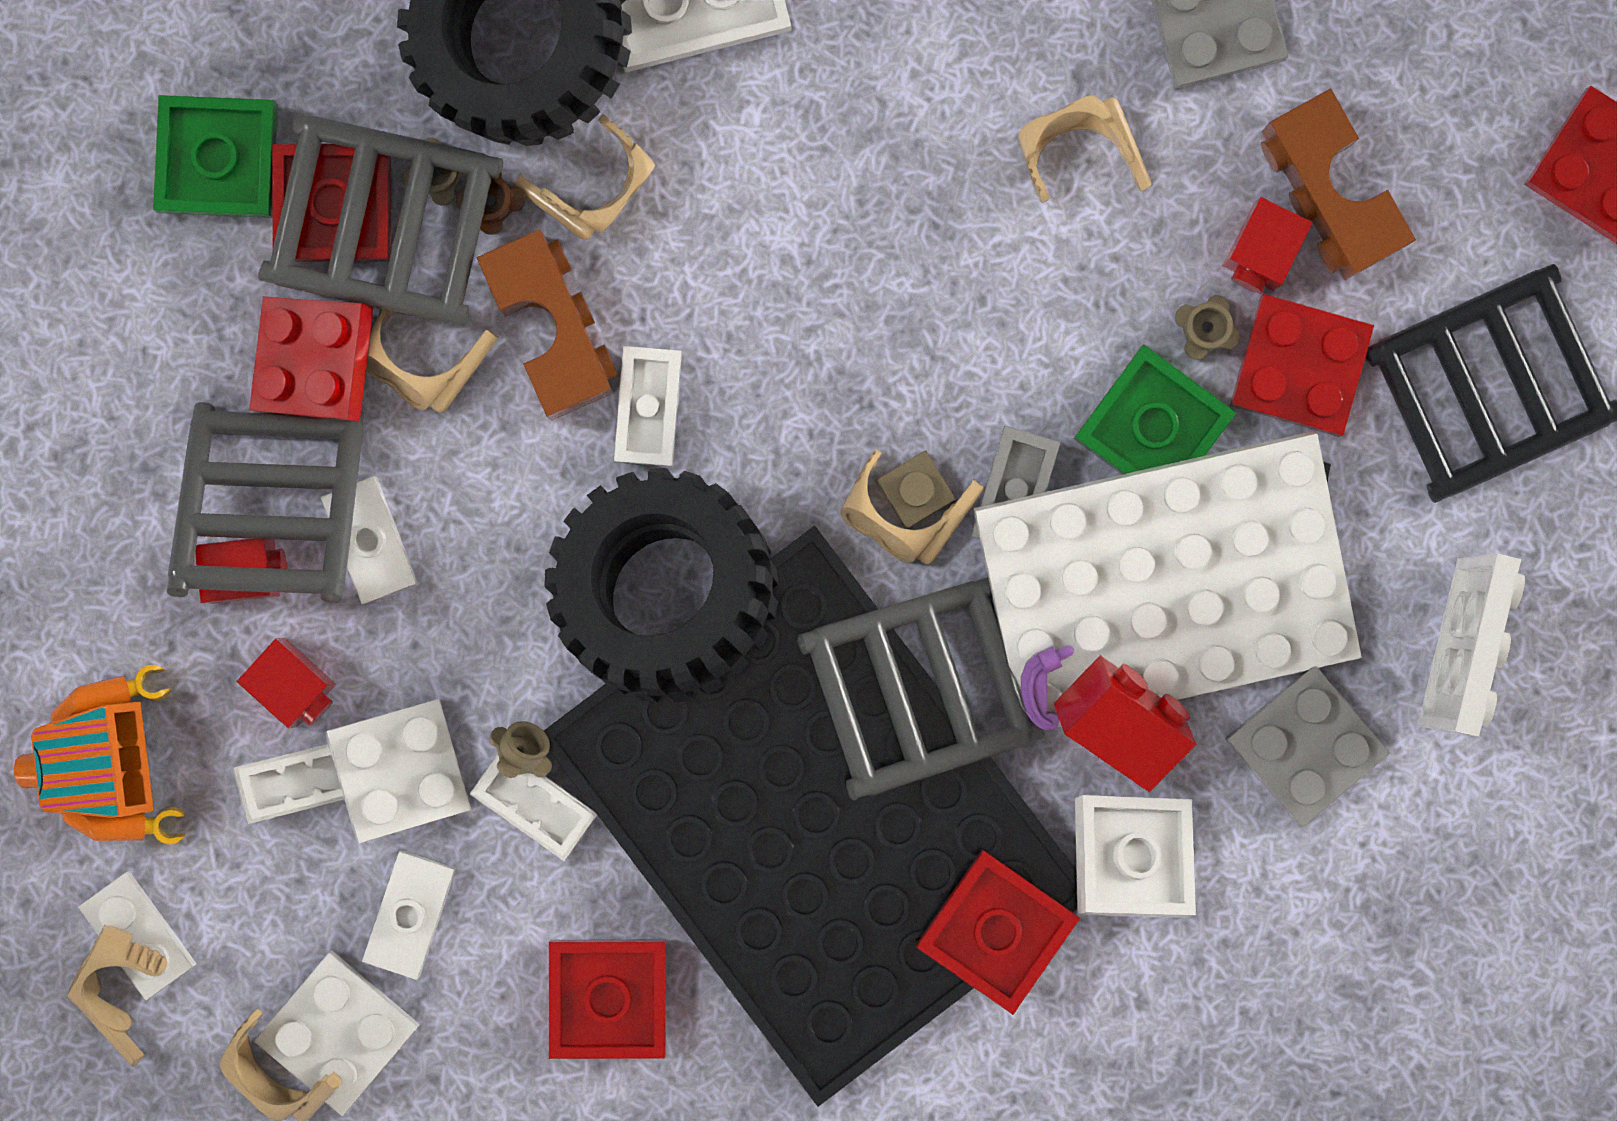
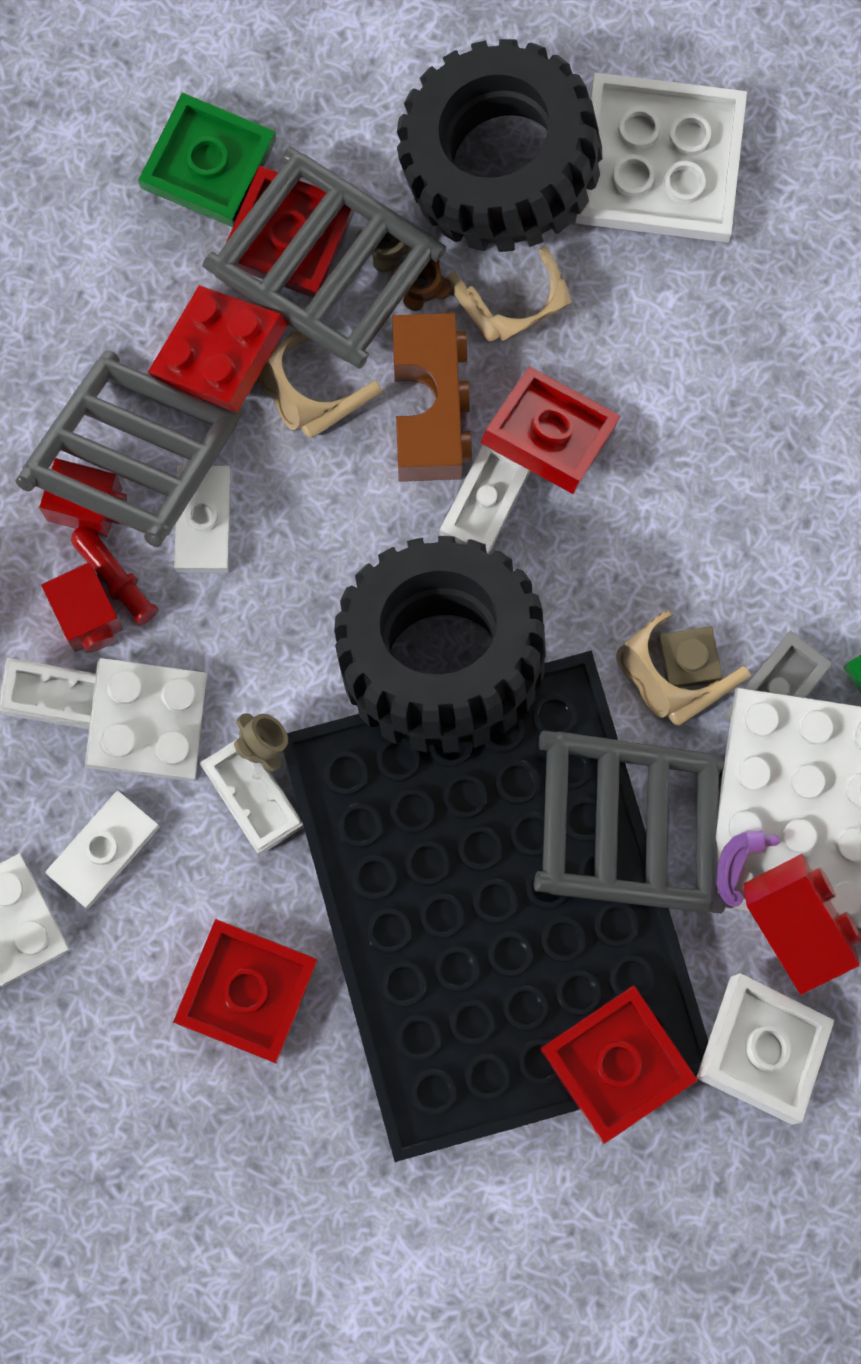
camera: 20 degrees right, 10 degrees down
none -> red piece [71,527,159,626]
none -> red plate [480,366,621,494]

